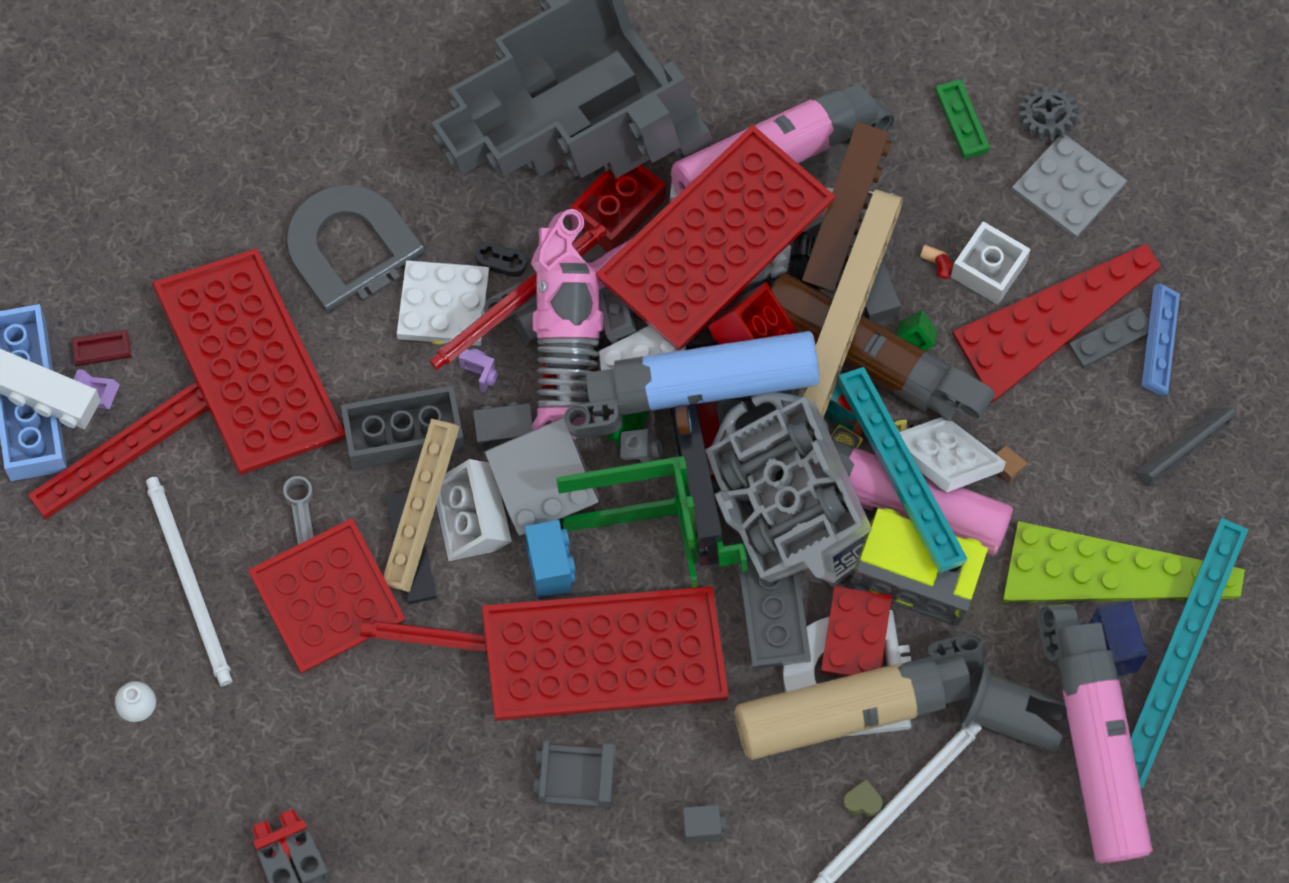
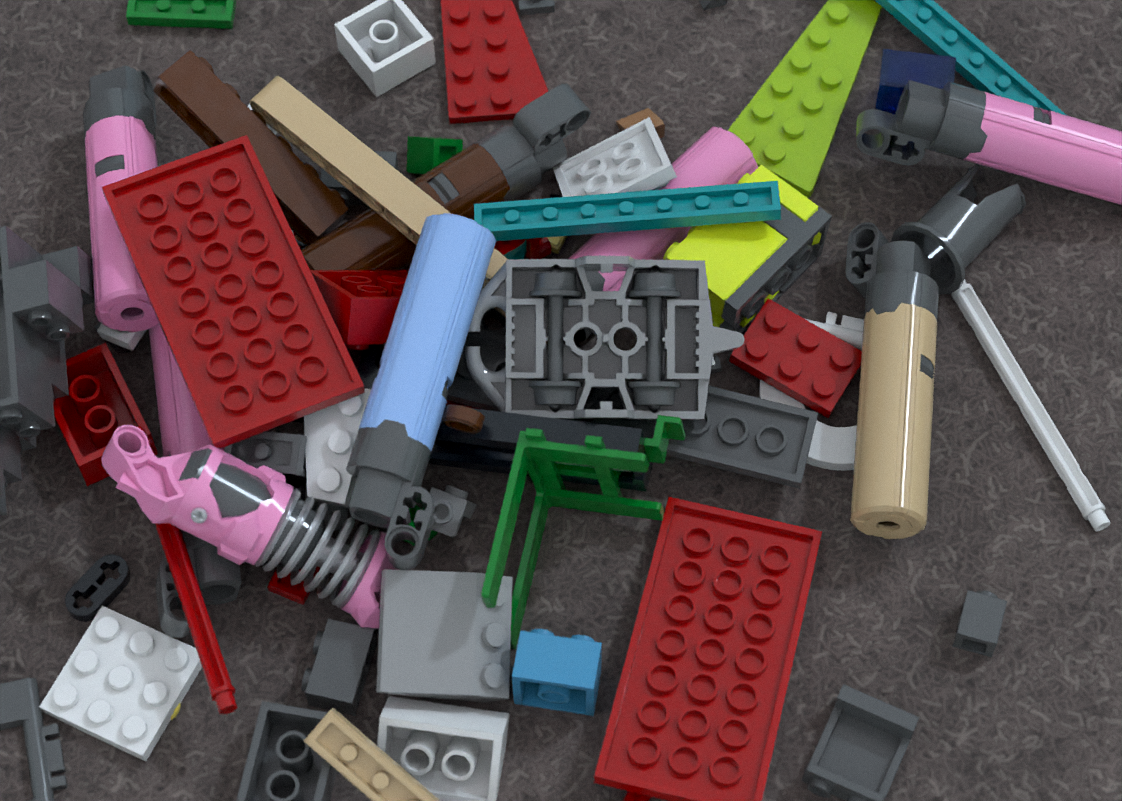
camera: 65 degrees left, 5 degrees down
lavender bracket [459,349,498,393] -> none
olive tile [844,779,883,817] -> none
arm [920,245,954,279] -> none

